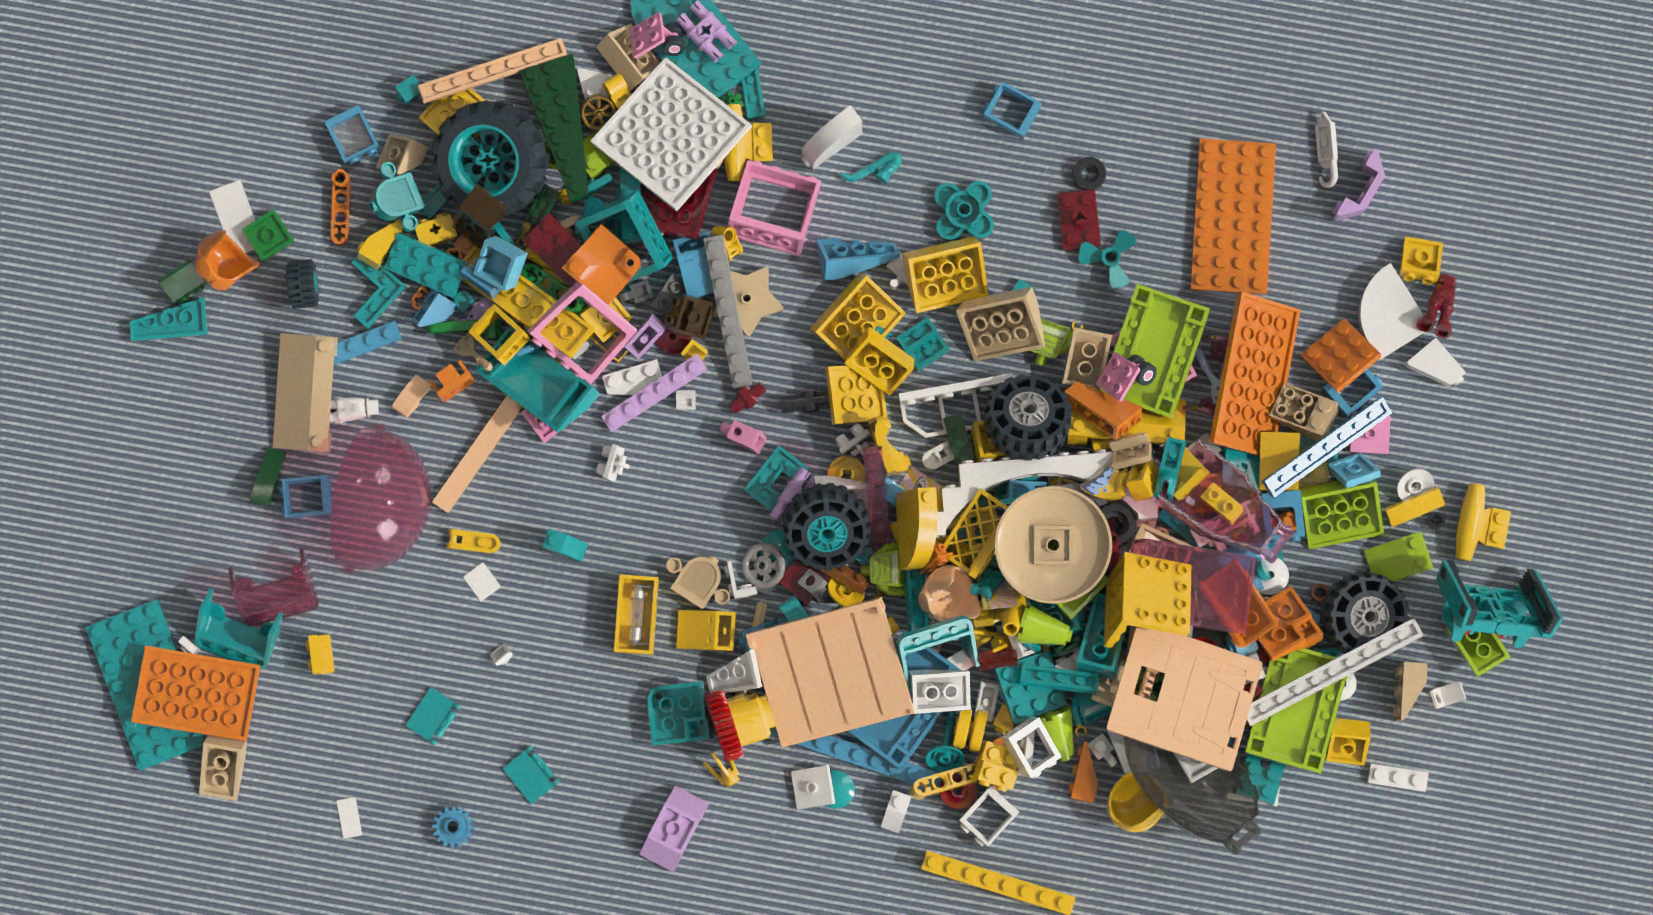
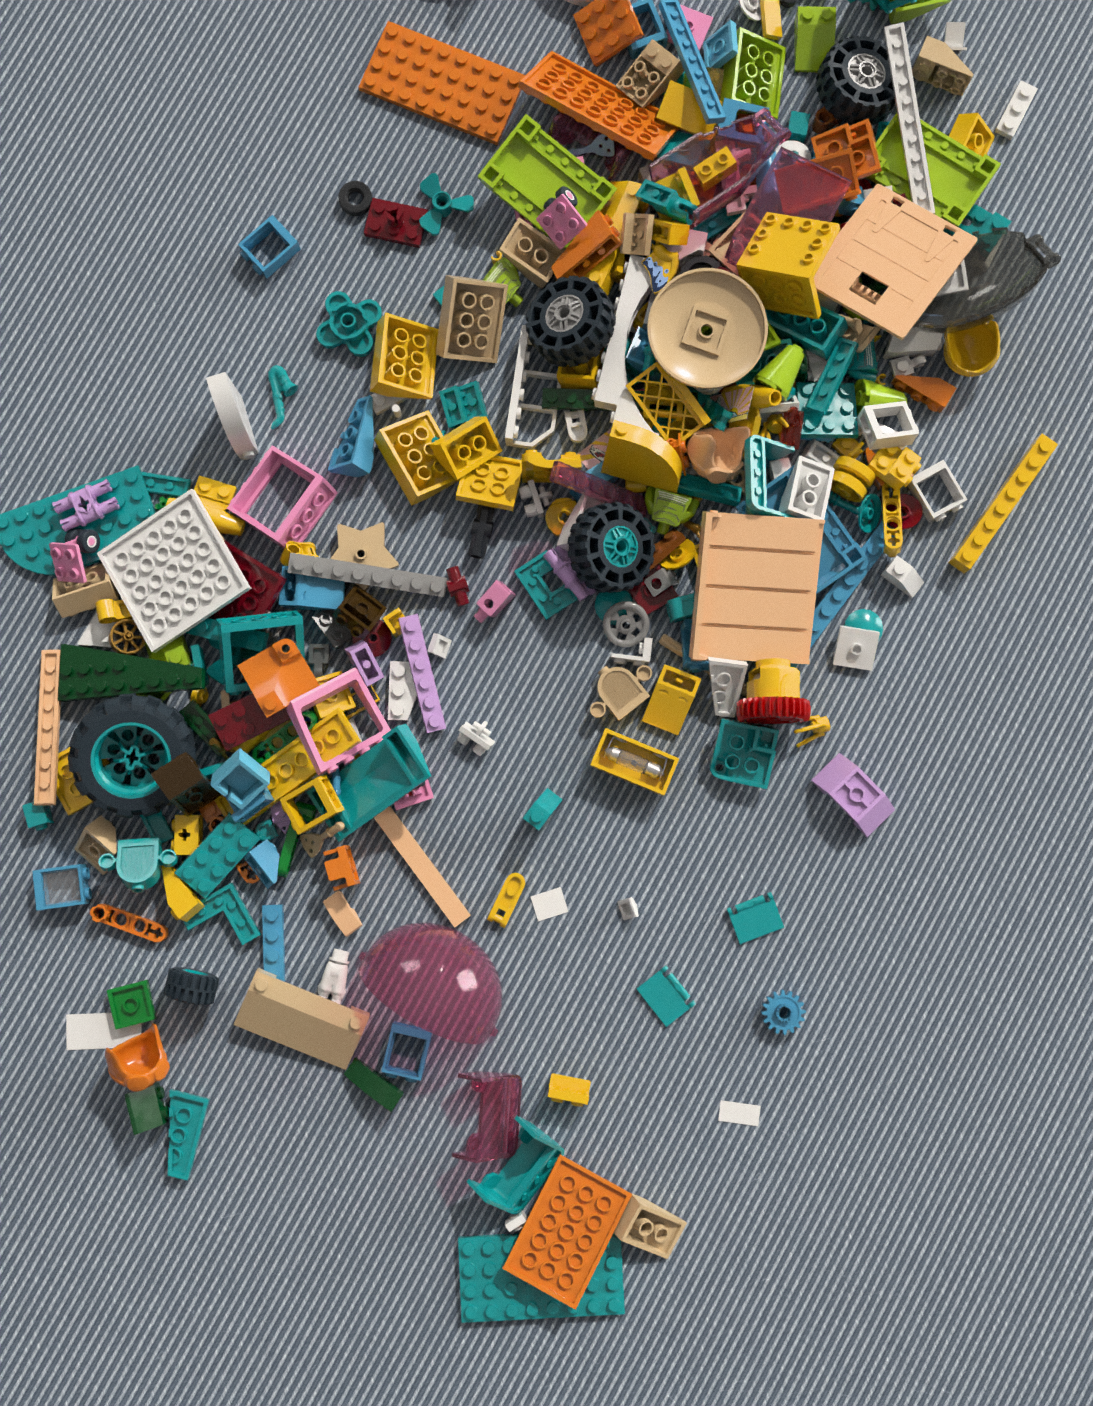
camera: 75 degrees left, 0 degrees up
none -> teal brick [785,111,810,144]

